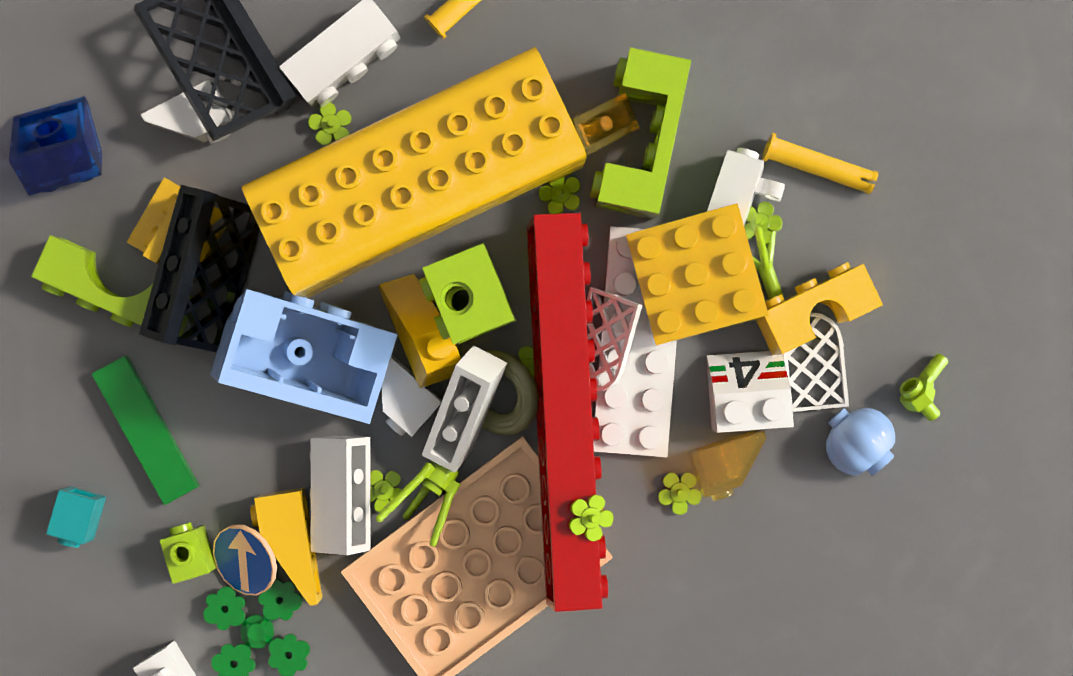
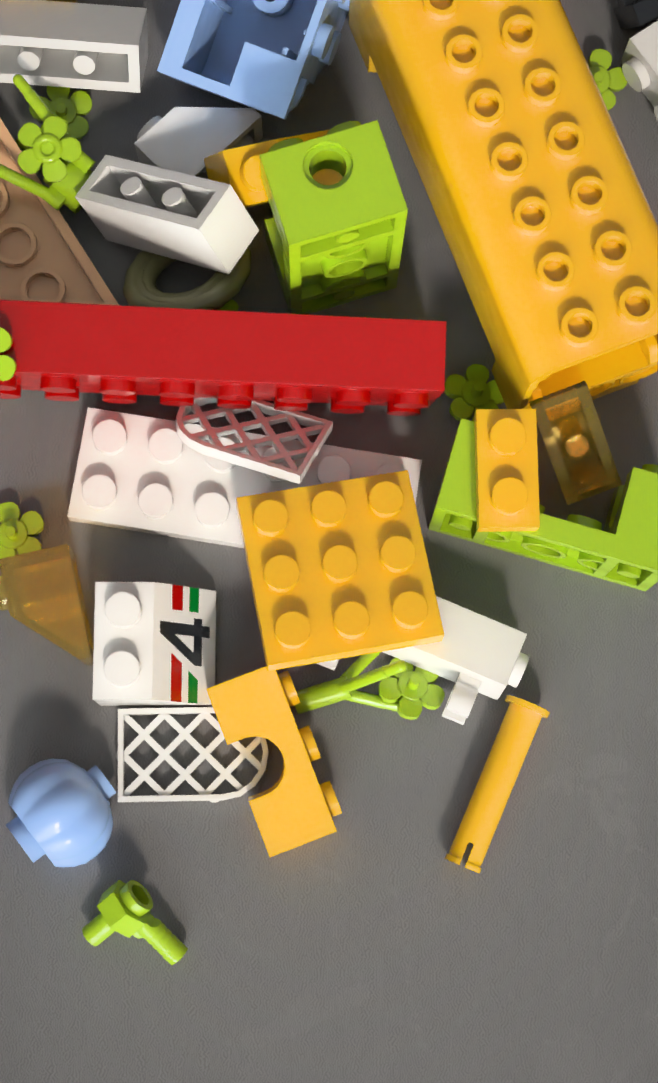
camera: 85 degrees right, 10 degrees down
none -> lime plant [17,116,82,183]
none -> yellow plate [474,409,540,532]

